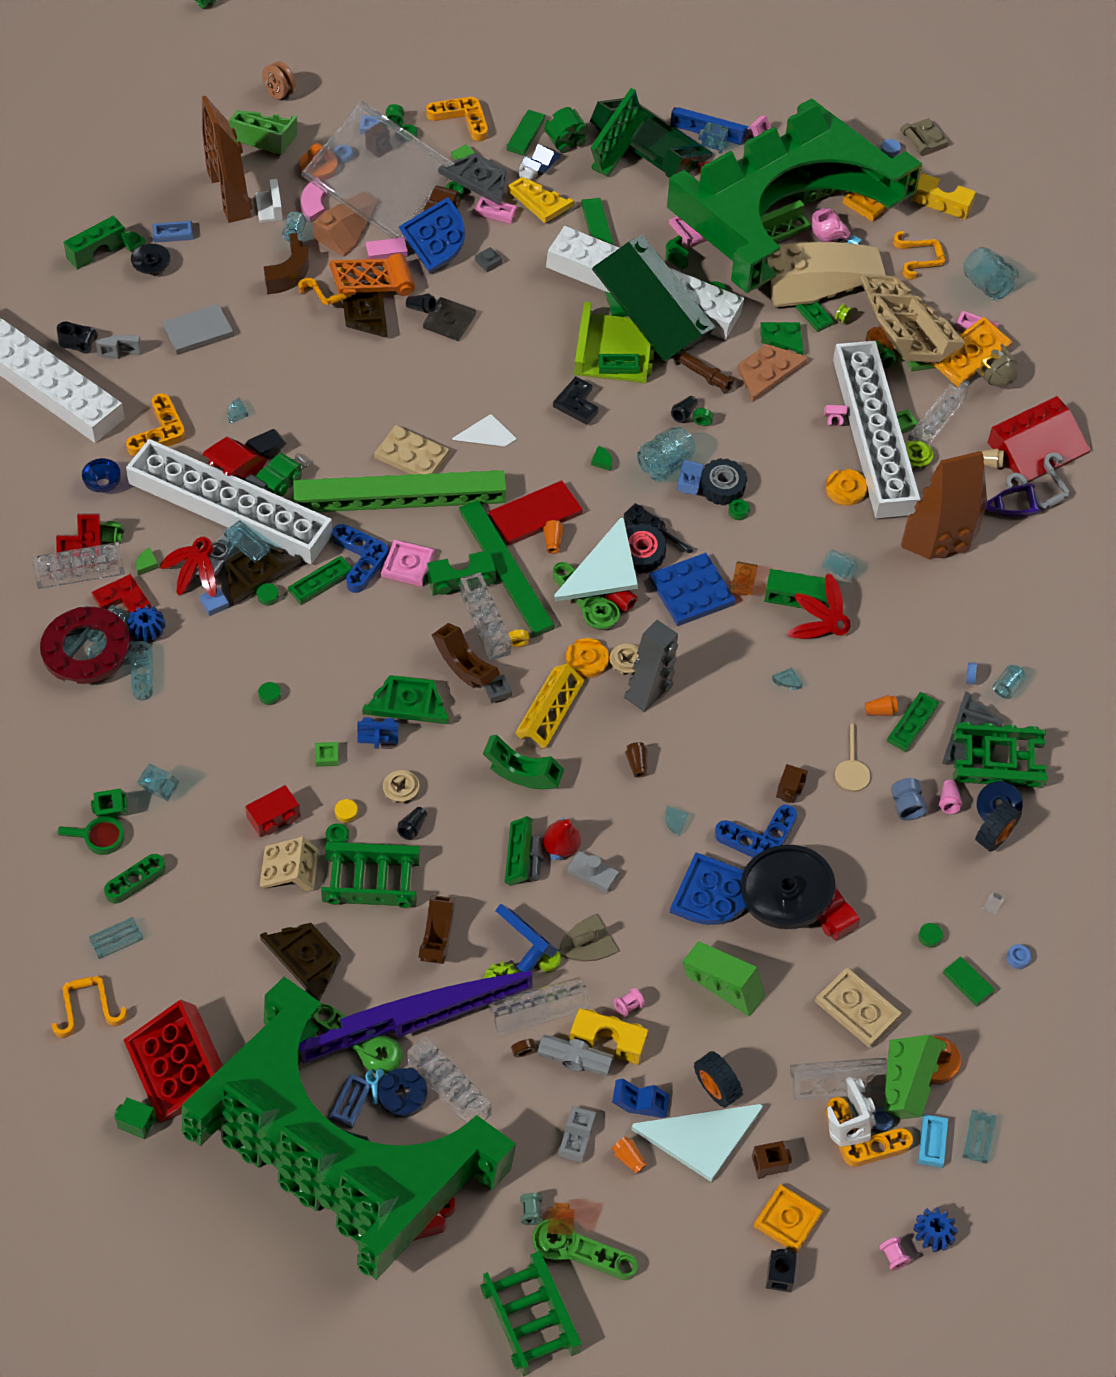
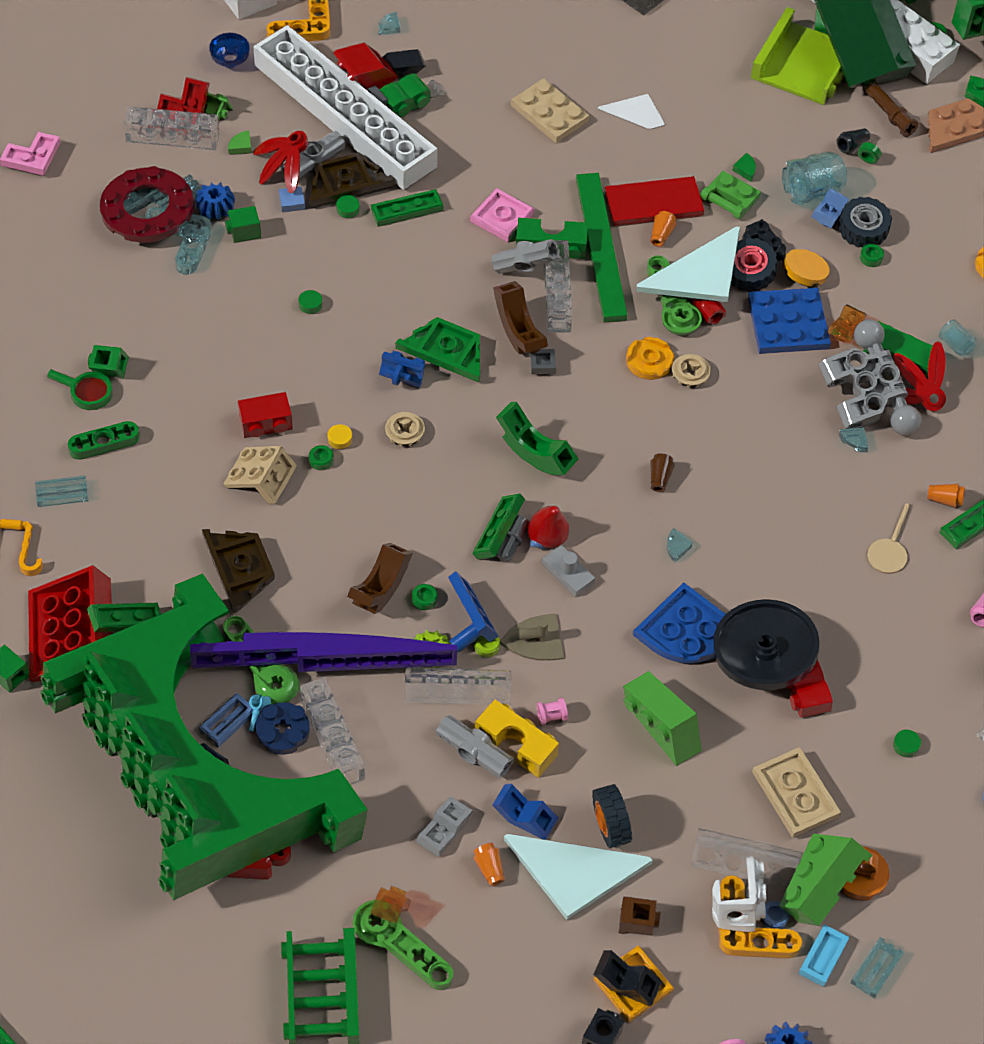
camera: 20 degrees right, 0 degrees up
red plate [91,574,151,614] -> none
clear light blue brick [137,763,180,801] -> none
clear light blue tile [224,520,271,563] -> none
bright green brick [293,470,506,512] -> none
bright green tile [315,742,339,767] -> none
green fence [321,842,420,908] -> none
blue beam [332,524,388,593] -> none
black cone [397,807,427,840] -> none
yellow tile [507,630,529,647] -> none
reddish brown tile [511,1039,537,1058] -> none
yellow fence [515,663,585,748] -> none
sand green bush [520,1193,544,1225] -> none
black plate [553,376,599,425] -> none
green tile [598,354,640,374] -> none
dark grey wedge [624,620,678,712] -> none
blue beam [715,805,797,858] -> none
reddish brown brick [776,764,808,803] -> none
sand blue wheel [891,778,927,821] -> none
green tile [943,956,995,1007] -> none
none -> green tile [87,602,161,632]
none -> green brick [225,206,261,243]
none -> green tile [412,584,438,610]
none -> light grey piece [491,239,560,274]
none -> black slope [593,950,662,1006]
none -> bright green plate [700,171,761,220]
none -> light orange tile [783,249,830,286]
none -> light grey connector [818,319,922,436]

